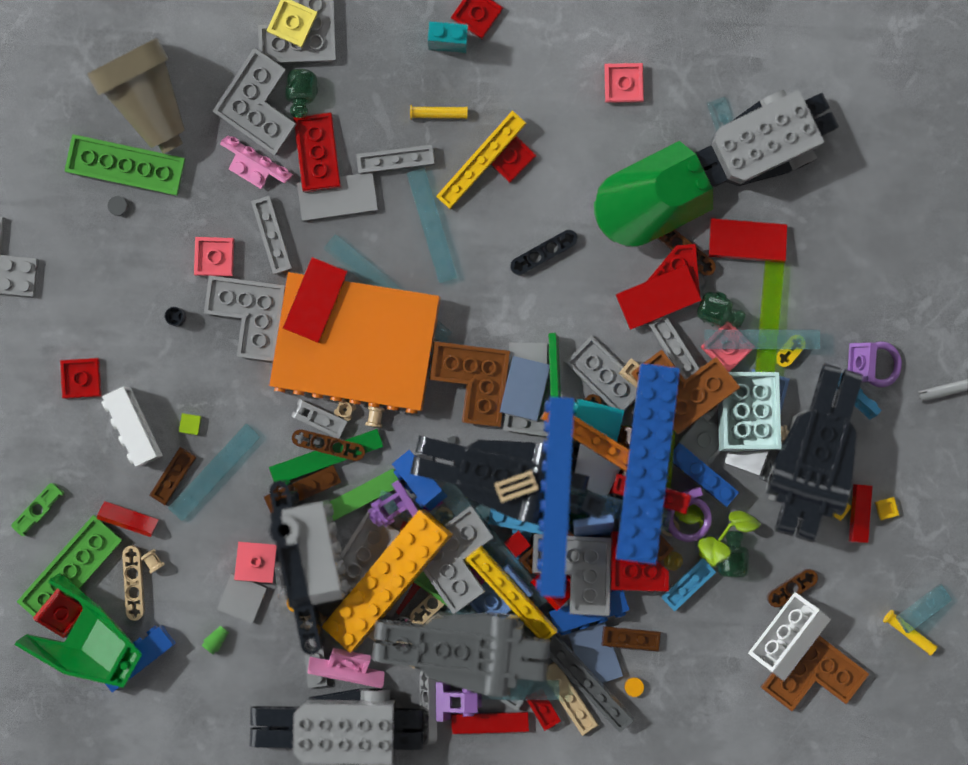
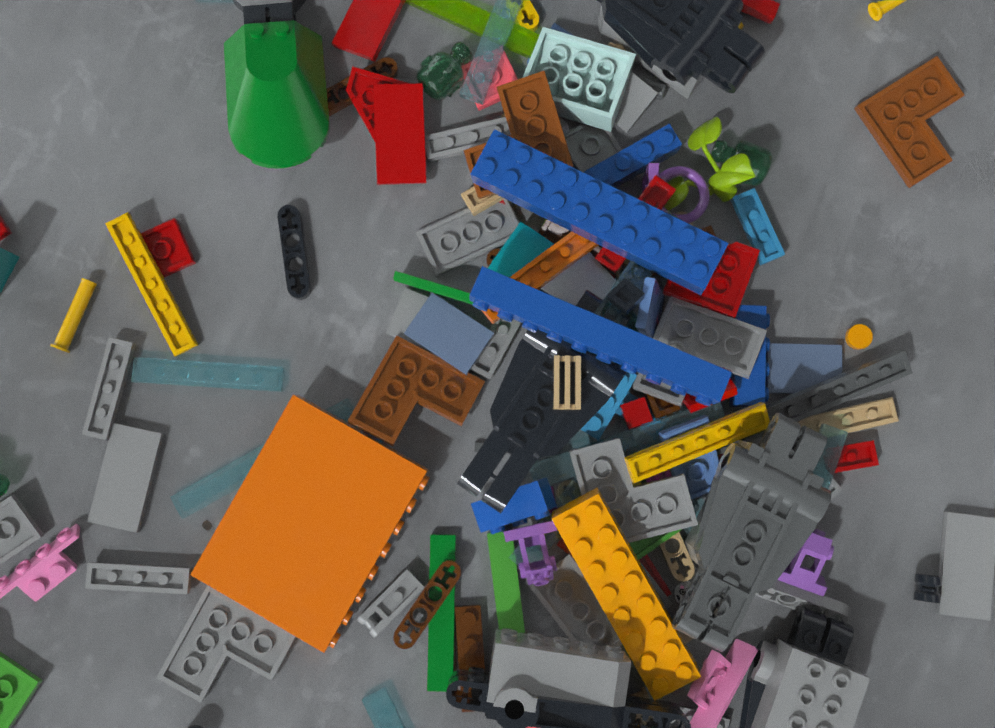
camera: 70 degrees left, 5 degrees down
coral plate [194,237,234,277] -> none
red tile [283,257,348,343] -> none
red tile [294,112,341,193] -> none
tan plate [334,399,356,421] -> none
tan bush [365,406,385,428] -> none
red tile [451,712,529,734] -> none
reddish brown tile [601,626,661,651] -> none
coral plate [604,63,644,103] -> none
clear yellow plate [664,551,683,571] -> none
white brick [748,592,831,681] -> none
reddish brown beam [767,569,818,607] -> none

